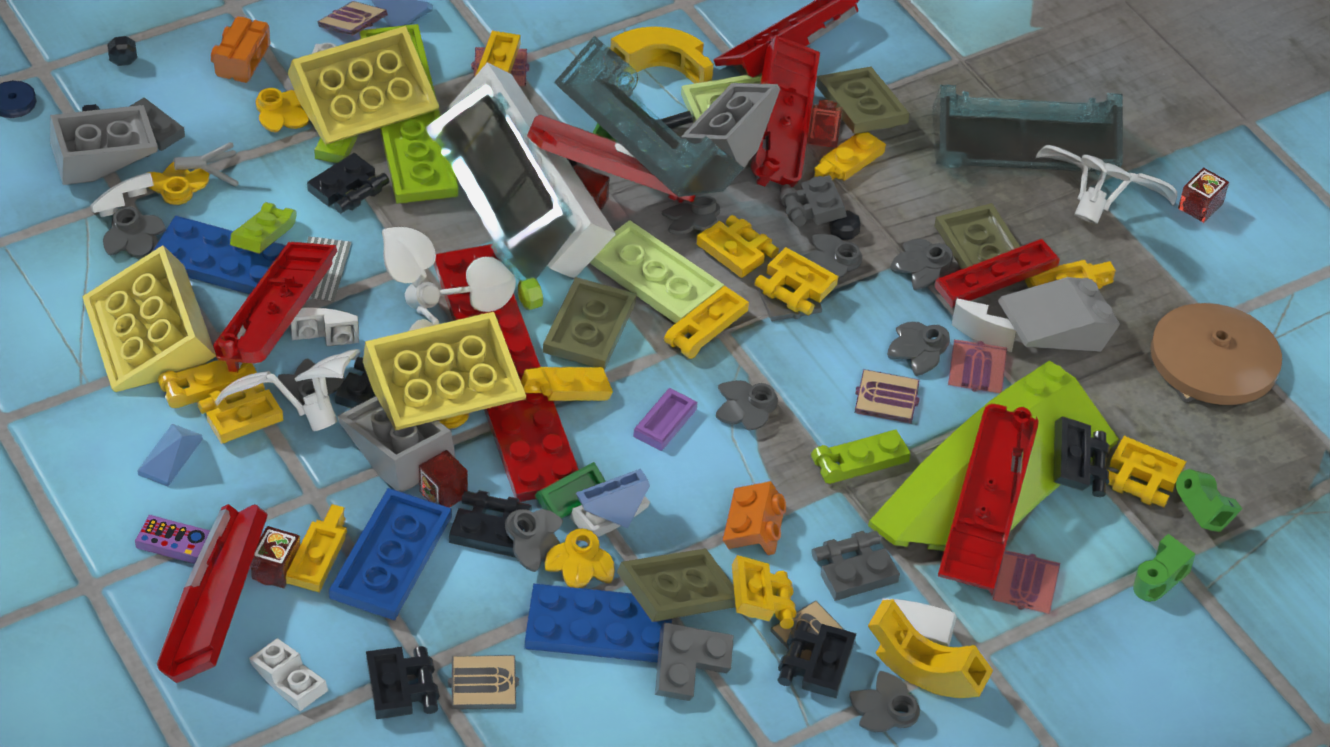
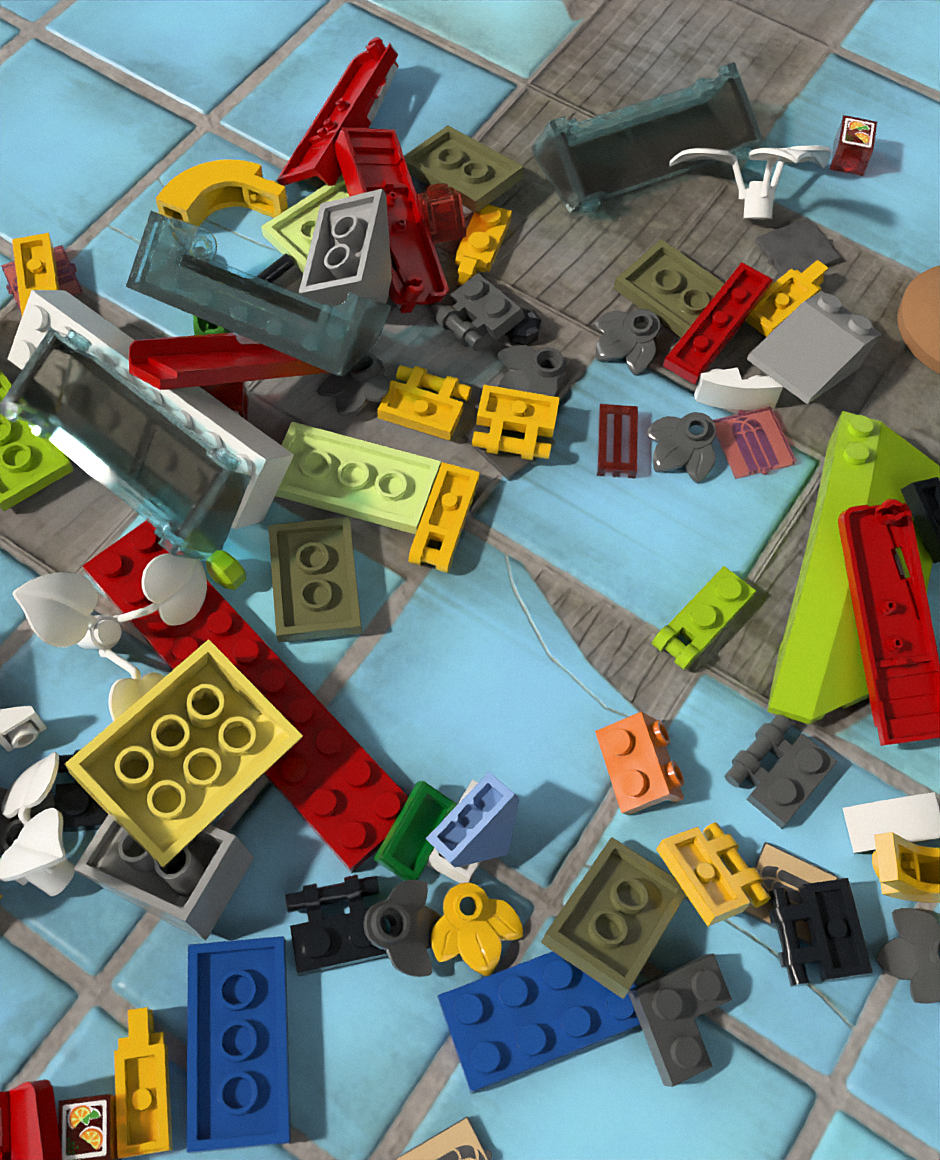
camera: 25 degrees left, 15 degrees up
clear red brick [419,450,468,508] -> none
yellow hinge [521,367,613,401] -> none
medium lavender tile [633,388,698,451] -> none
dark grey plate [716,380,778,431] -> none
piece [854,369,920,424] -> none
none -> clear red tile [597,404,638,478]
none -> flat silver piece [755,217,840,277]

